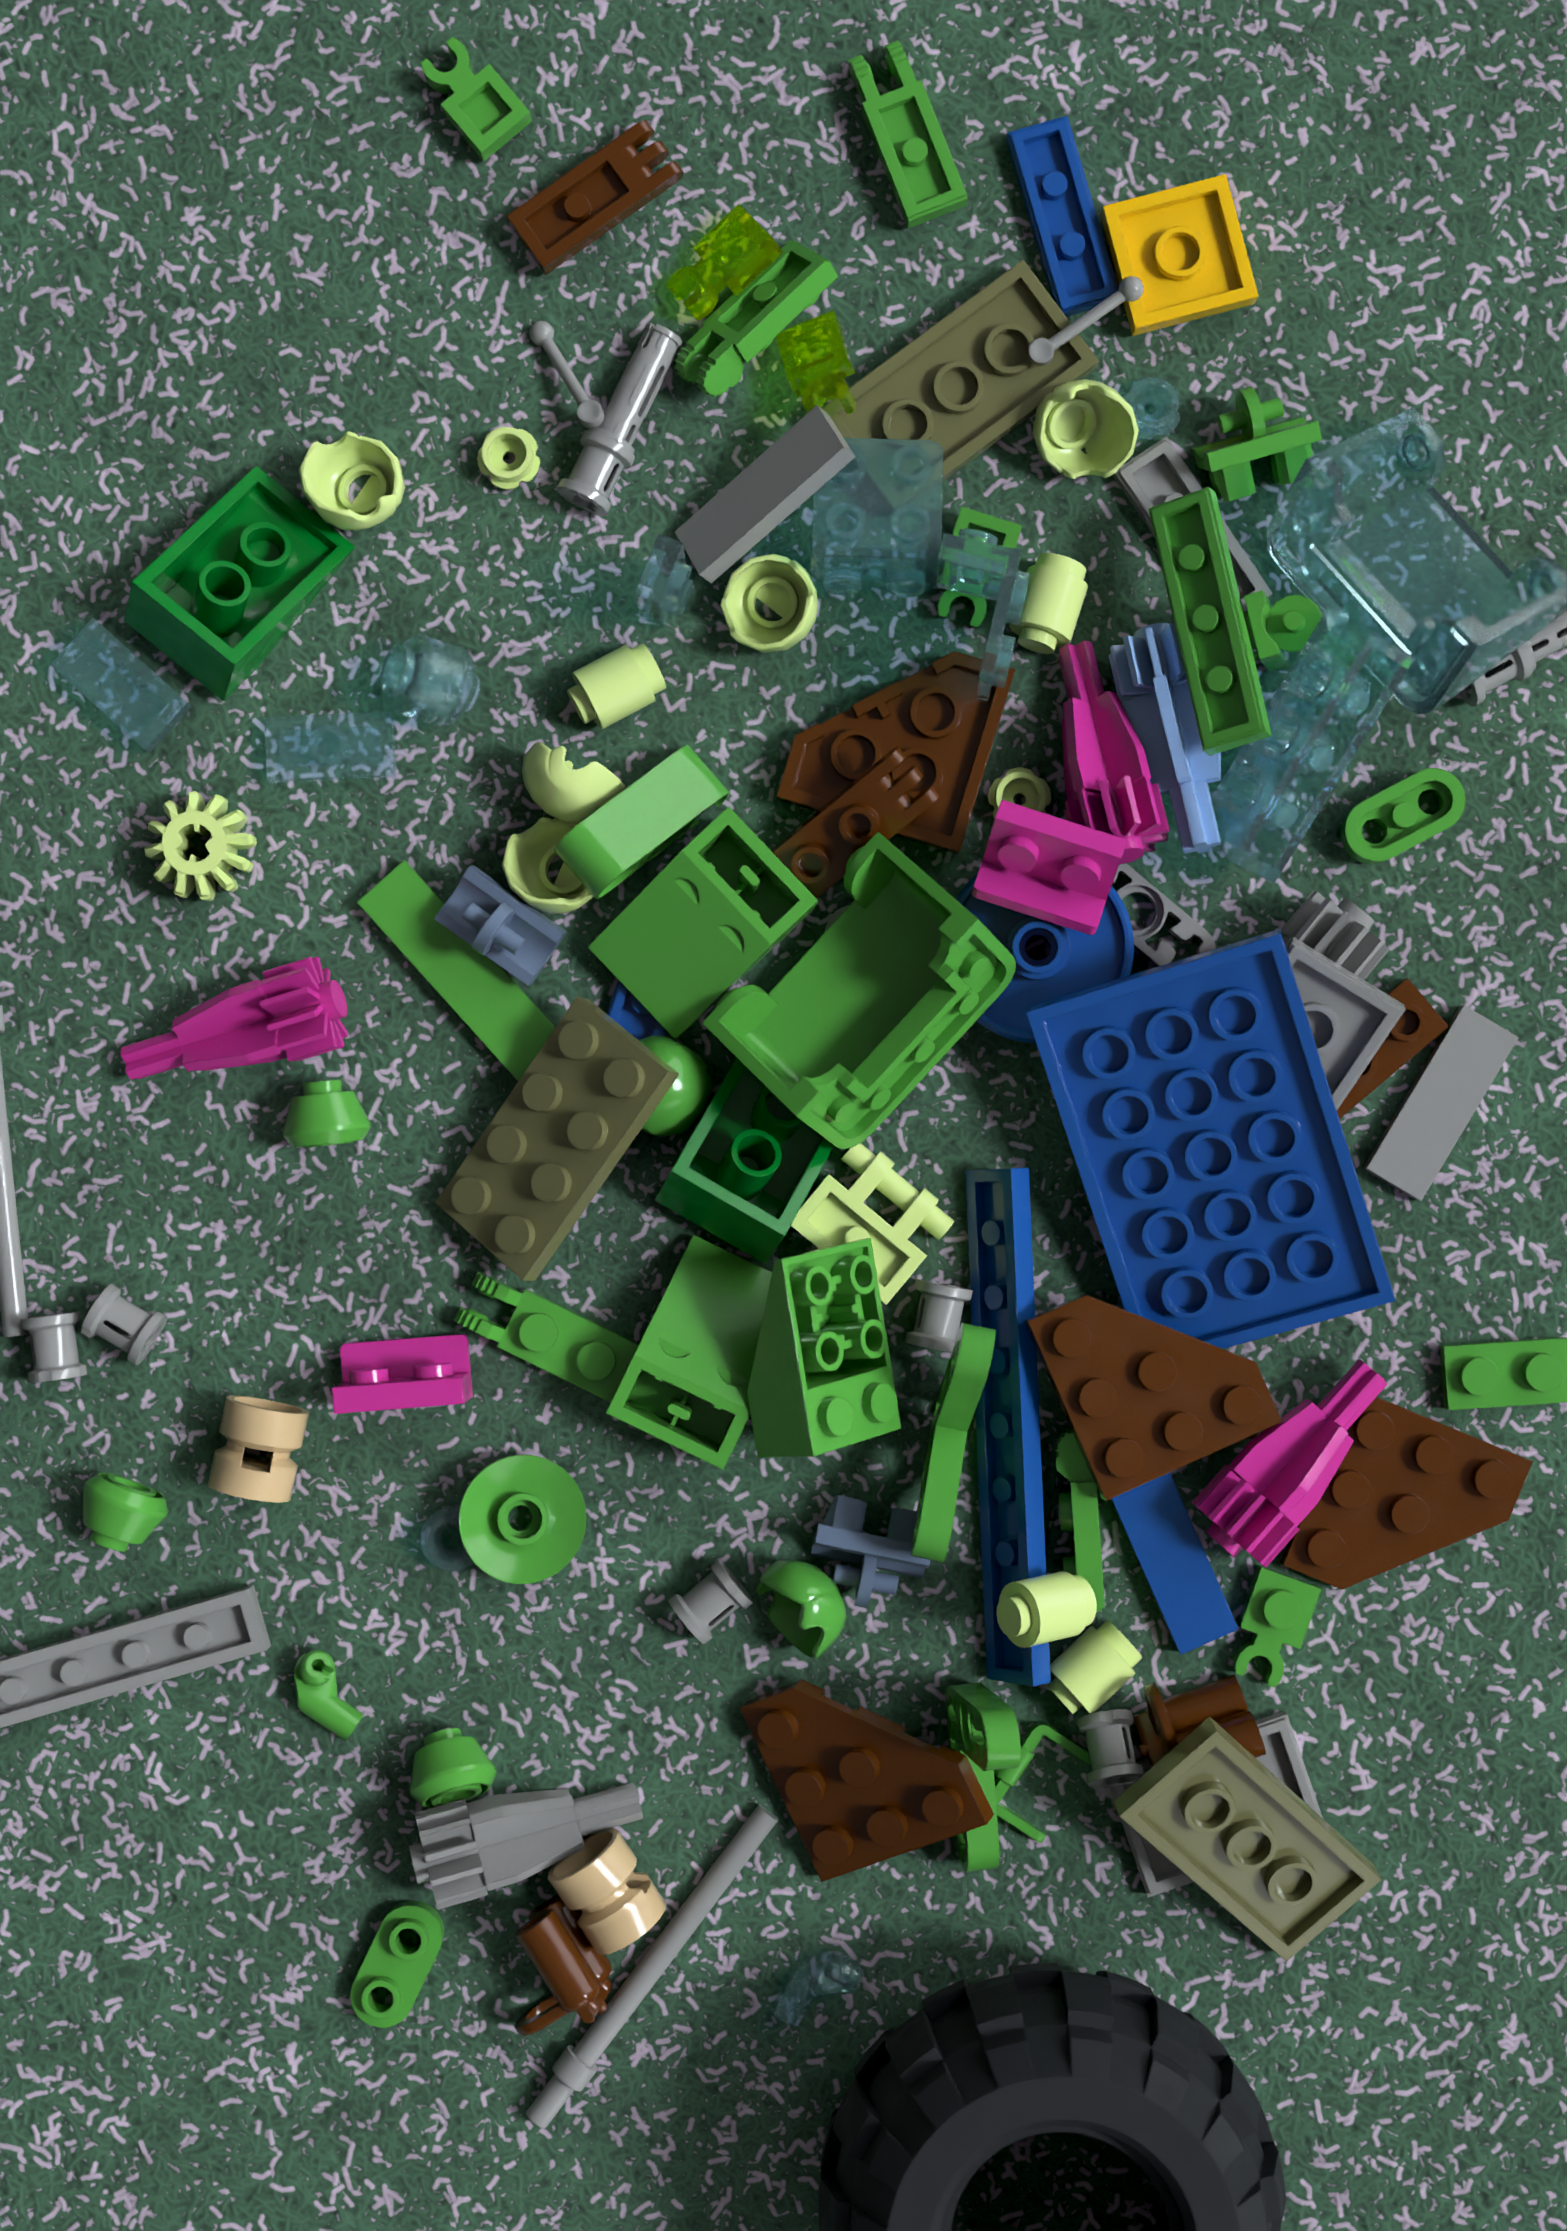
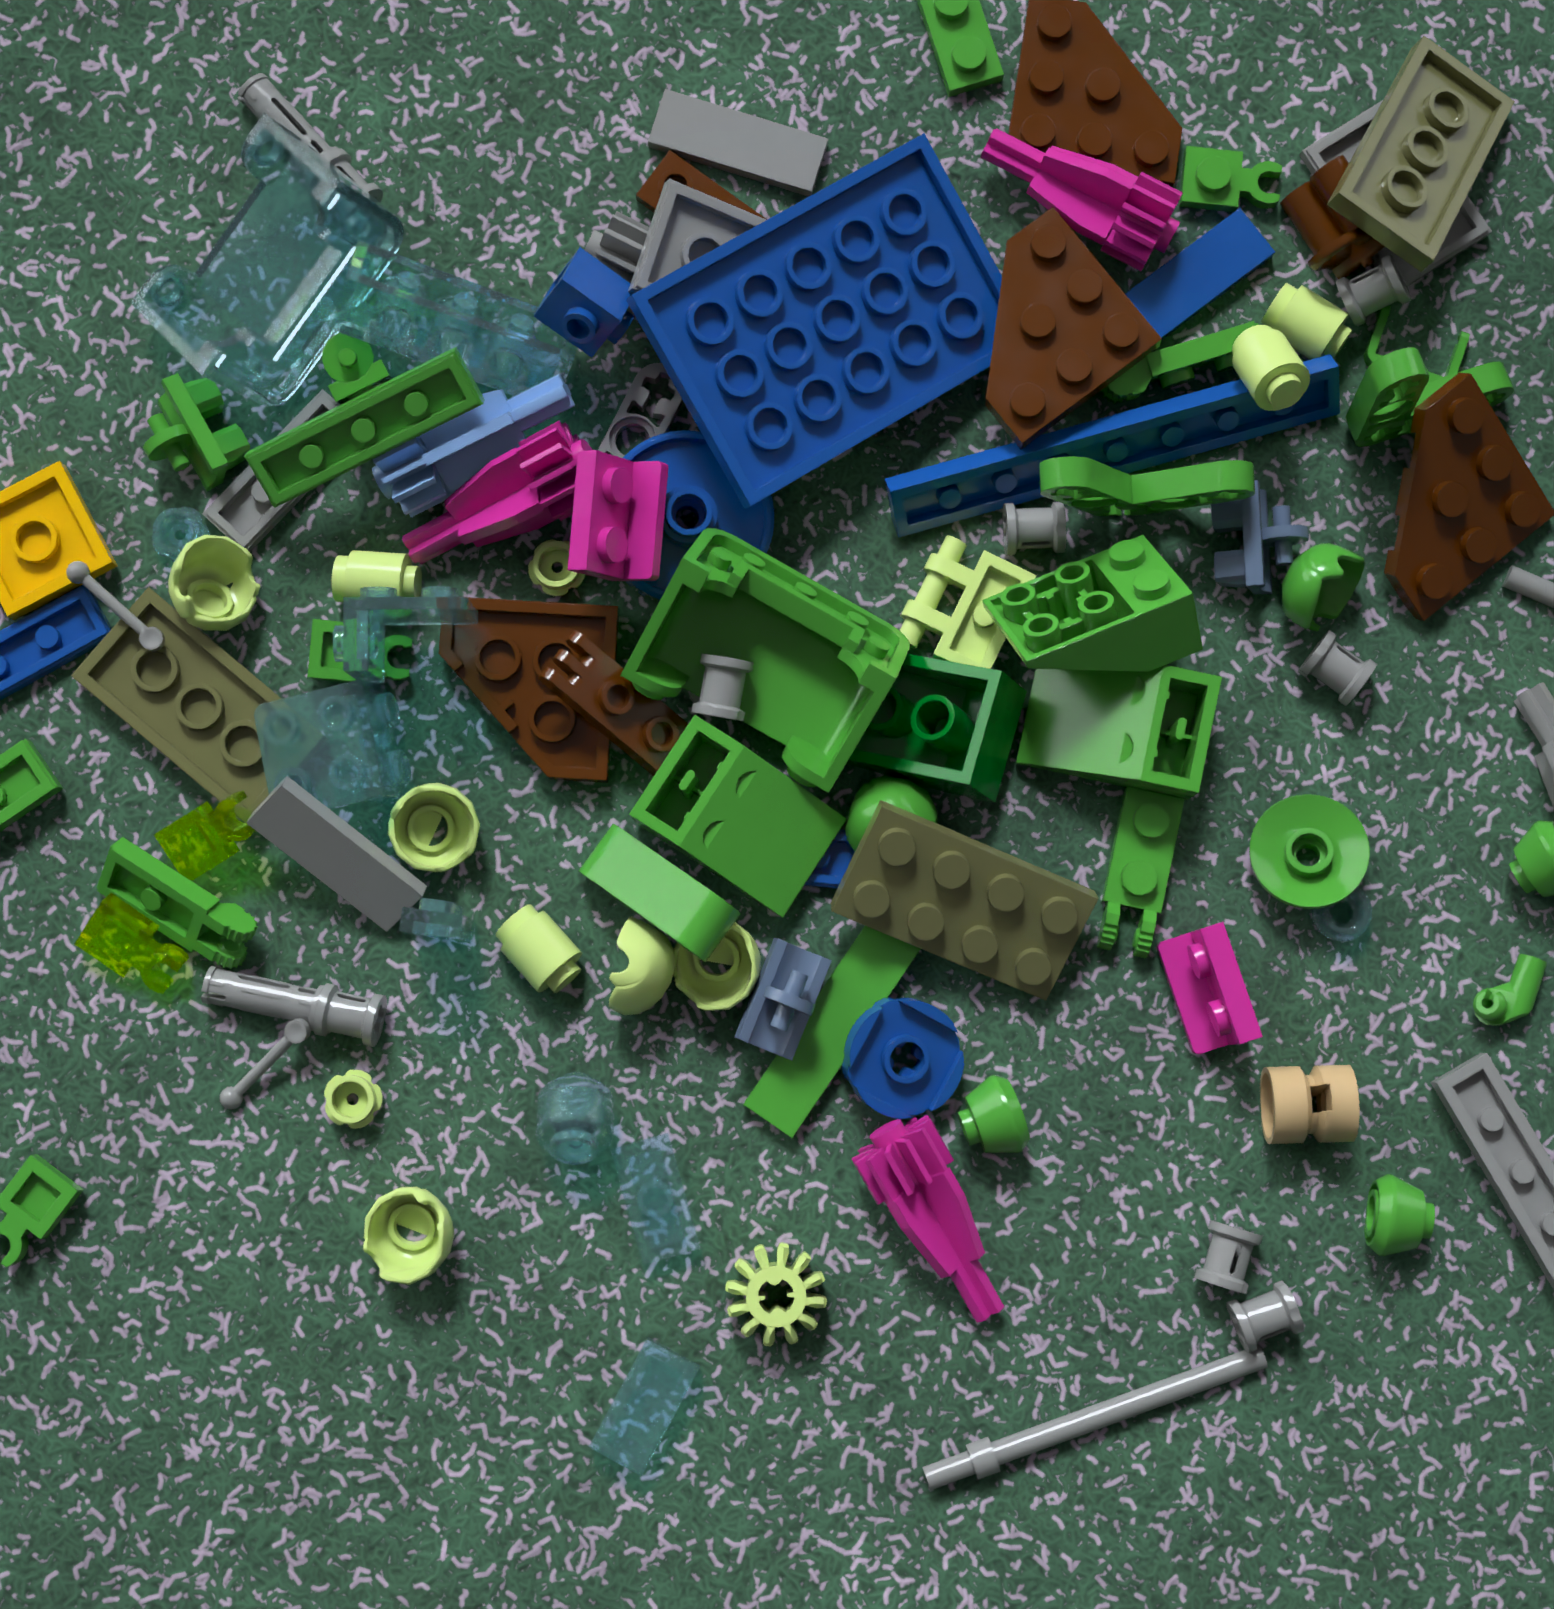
camera: 105 degrees left, 5 degrees down
green slope [124,466,355,701] -> none
reddish brown hinge [507,120,684,275] -> none
bright green plate [1340,768,1465,864] -> none
none -> blue brick [534,247,635,358]
none -> light grey bush [691,654,754,721]
none -> blue plate [842,998,964,1119]

